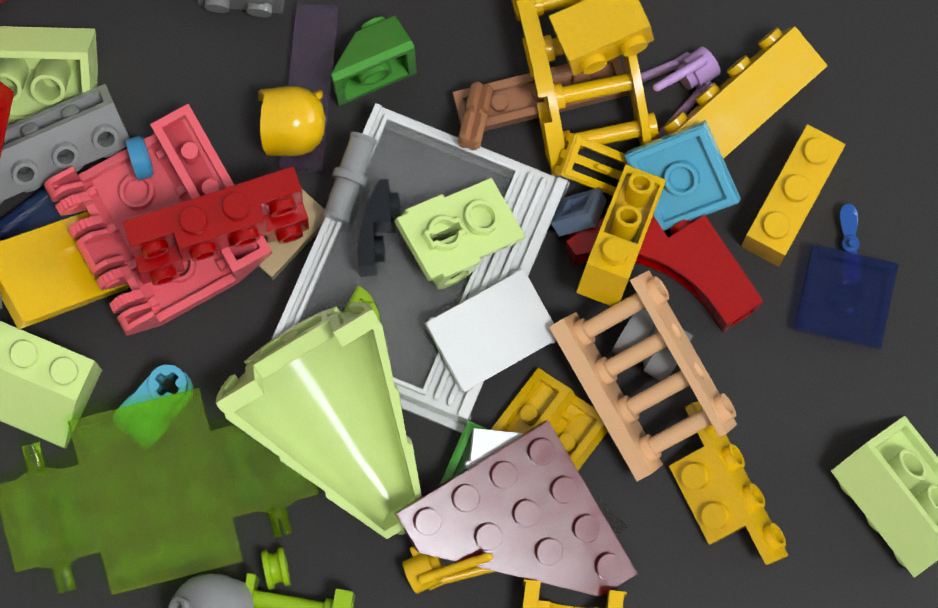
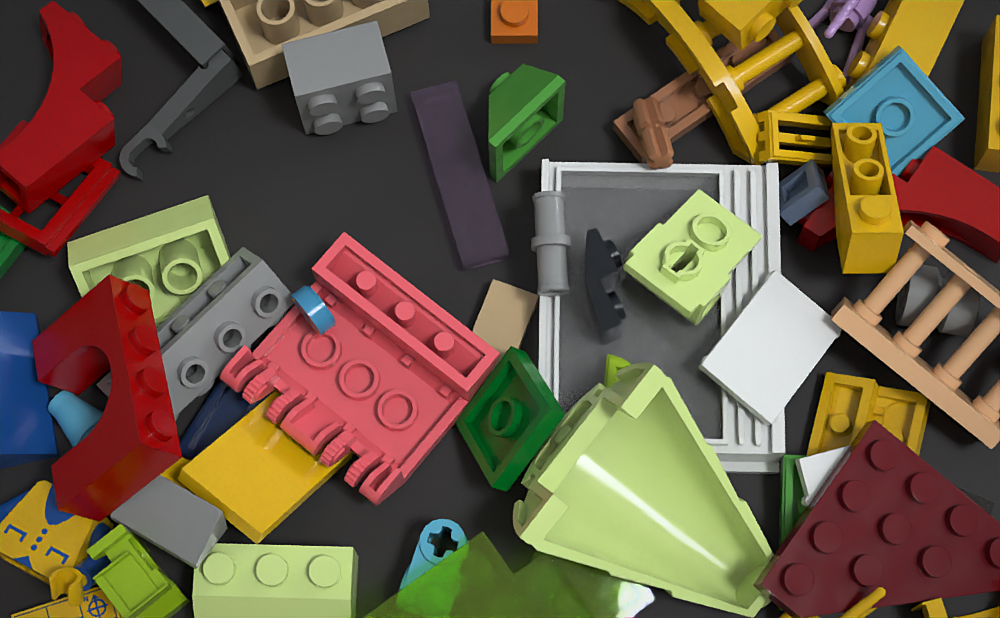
camera: 20 degrees left, 5 degrees down
red bracket [122,166,309,286] -> none
yellow helmet [258,86,326,156] -> none
none -> green plate [455,346,565,492]

